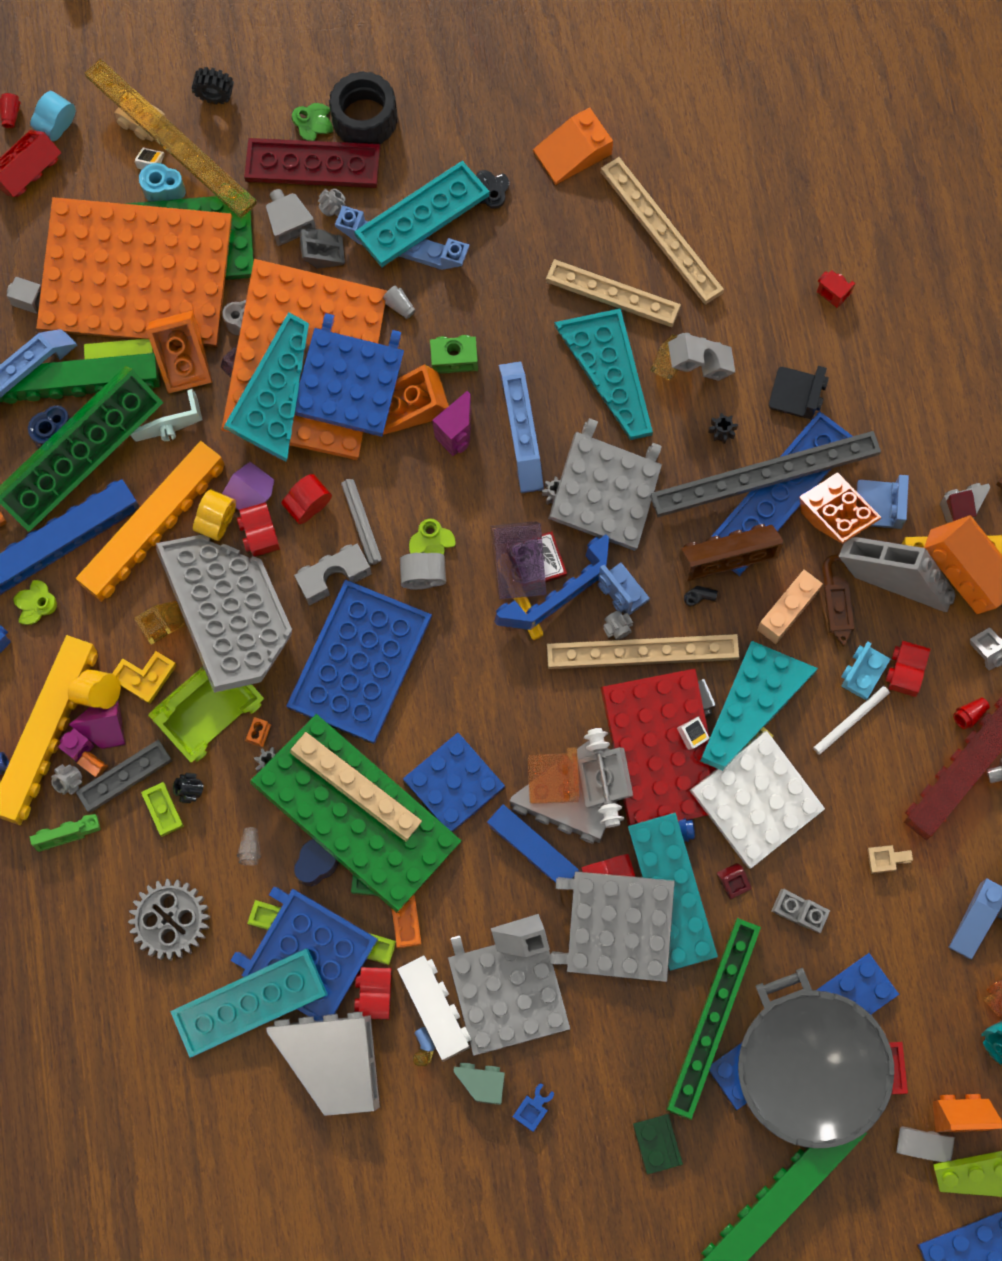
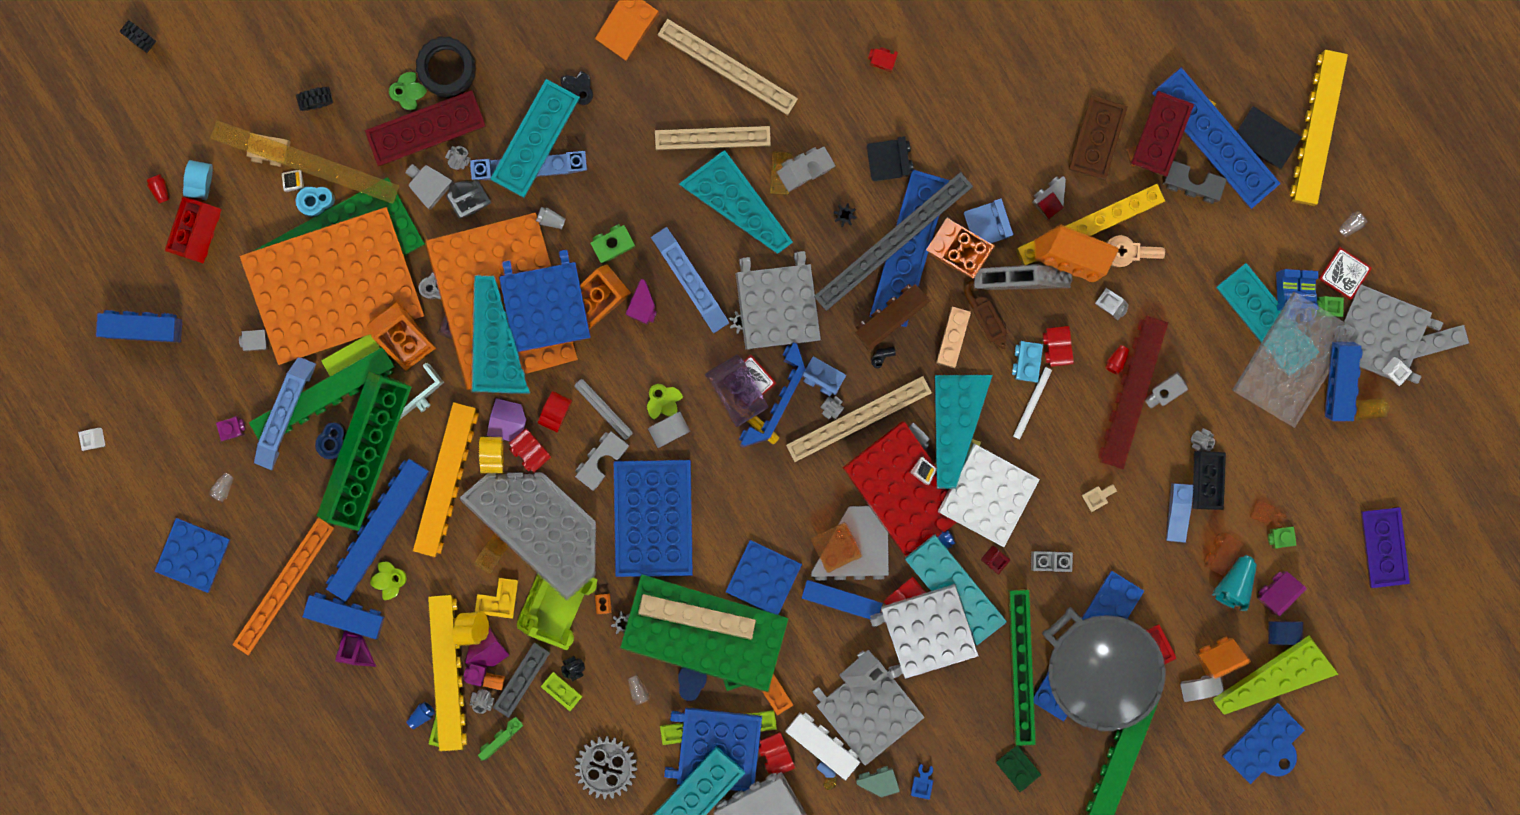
camera: 30 degrees left, 15 degrees up
light grey plate [577,728,633,828] -> none

